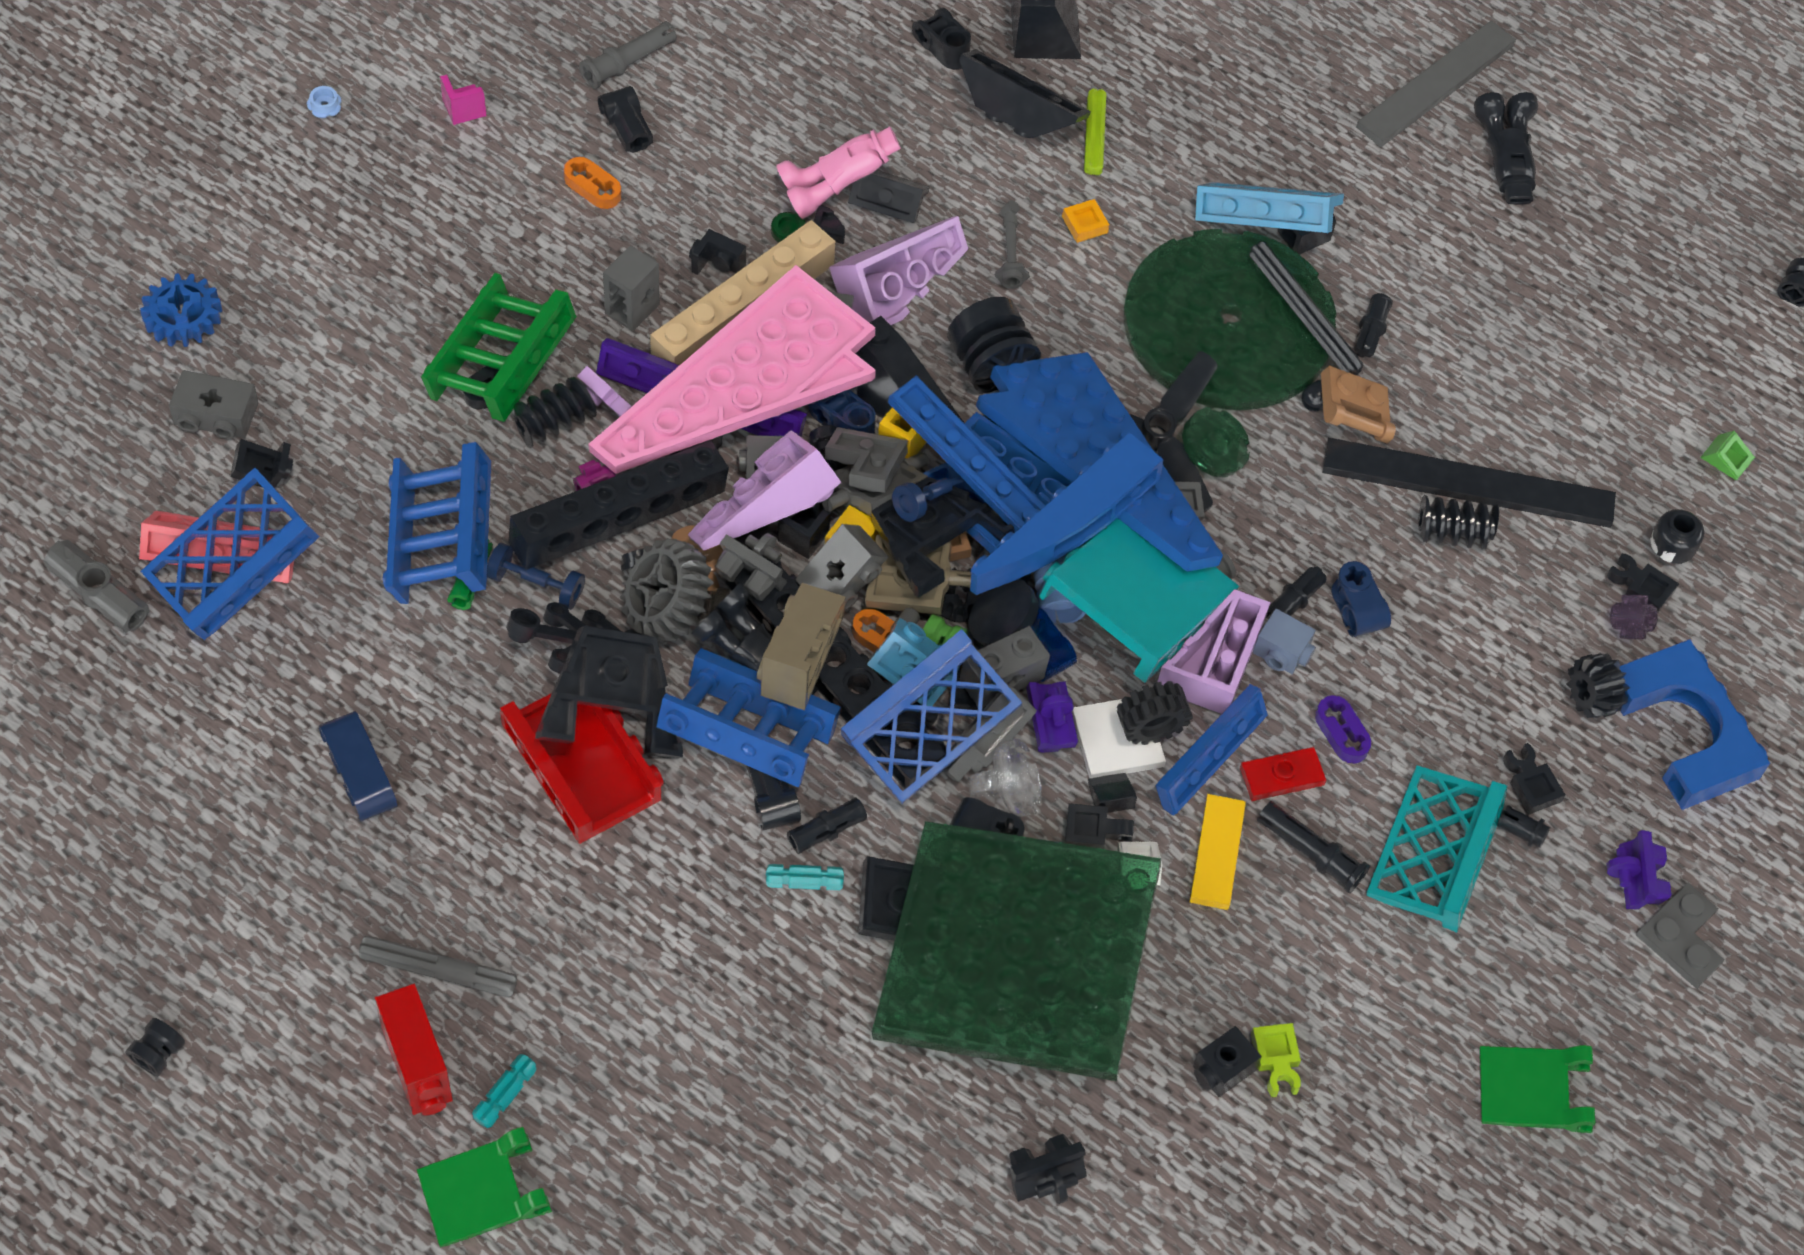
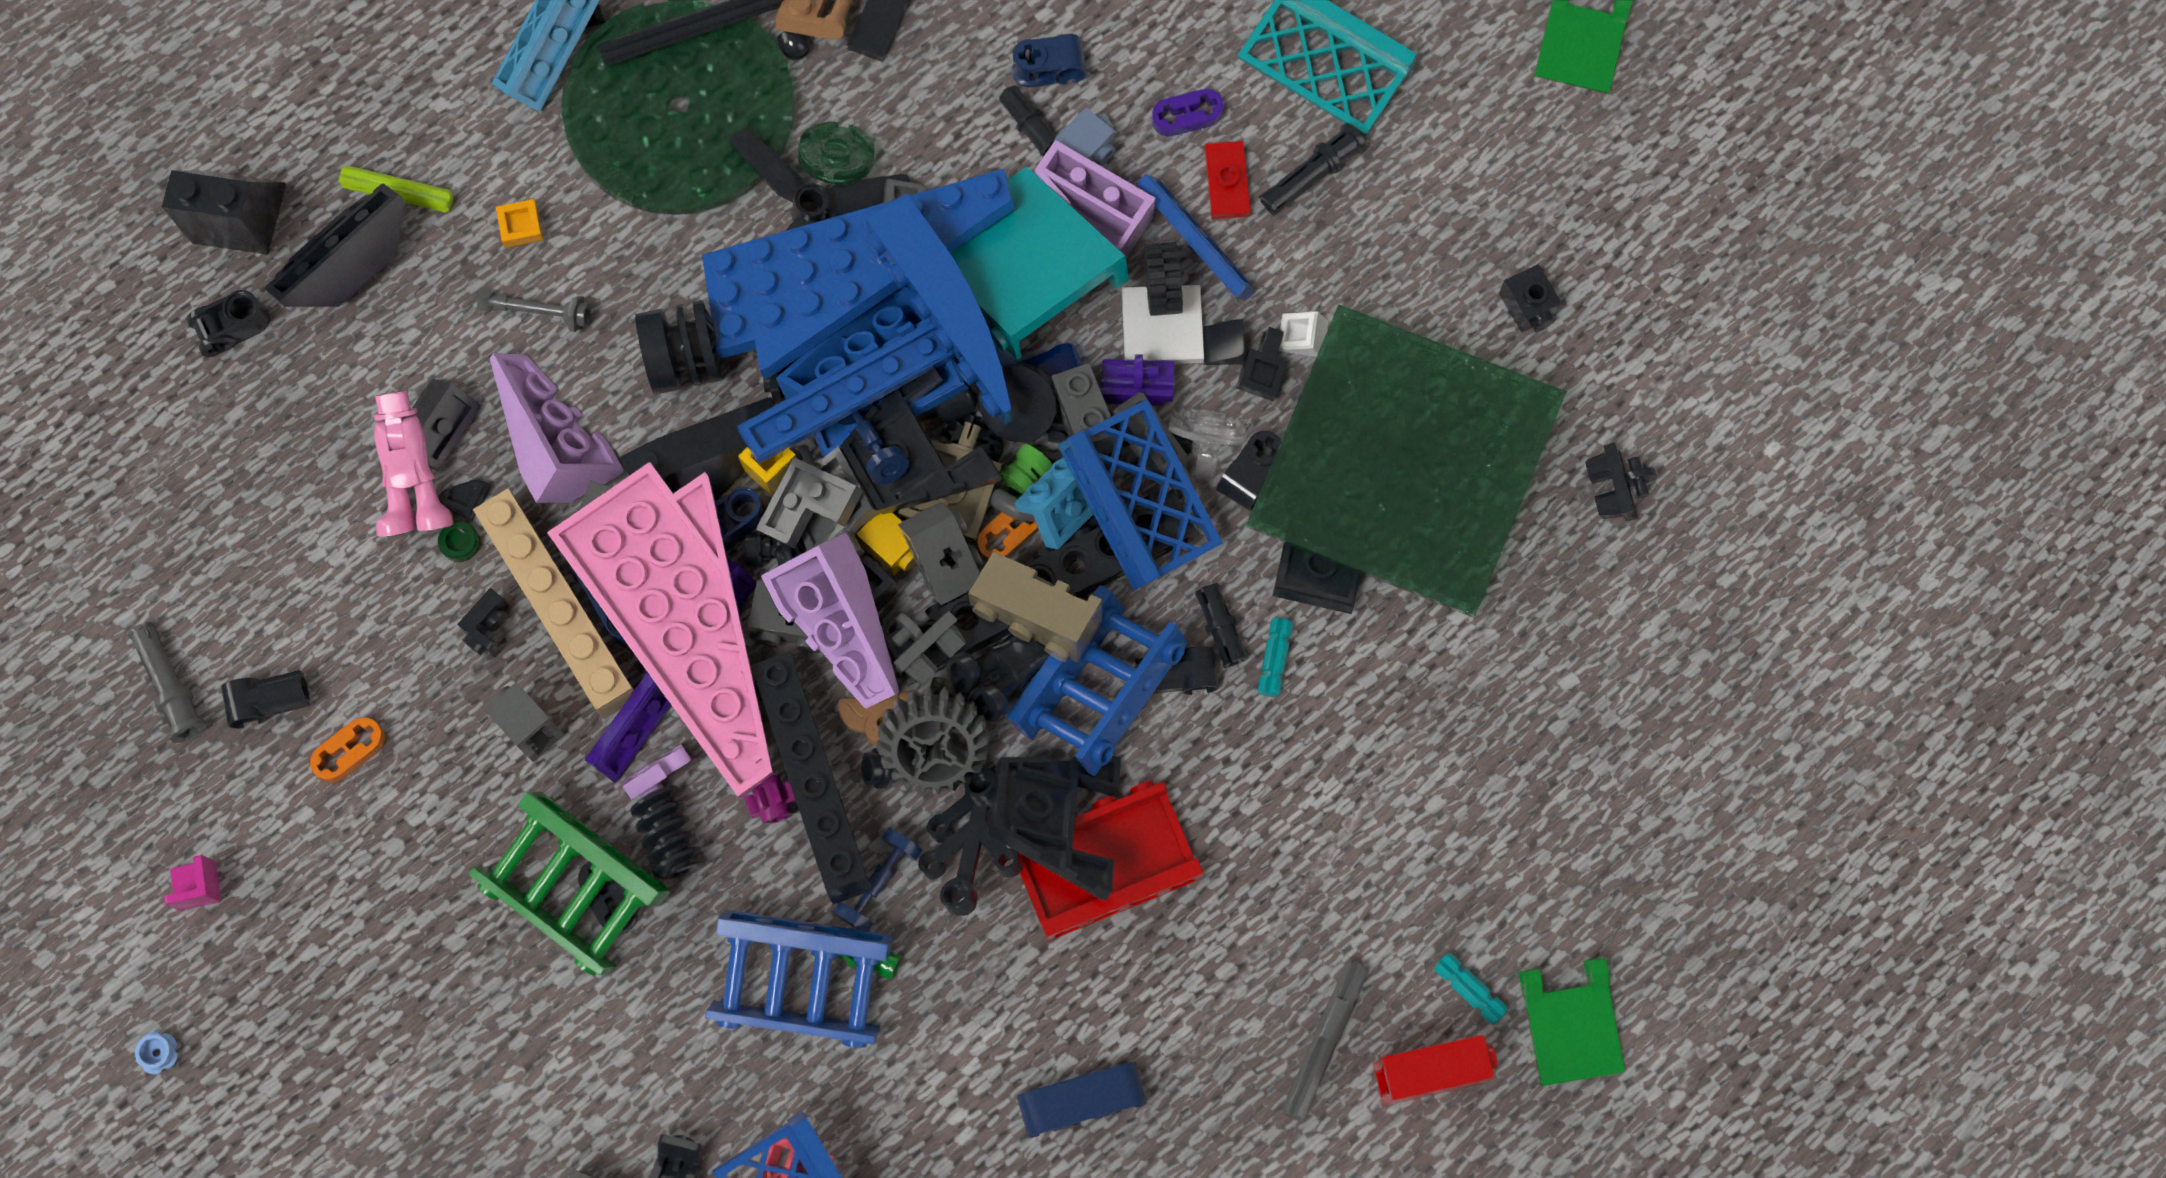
camera: 75 degrees left, 15 degrees up
yellow tile [1189,794,1246,910] -> none
lime plate [1251,1023,1301,1097] -> none

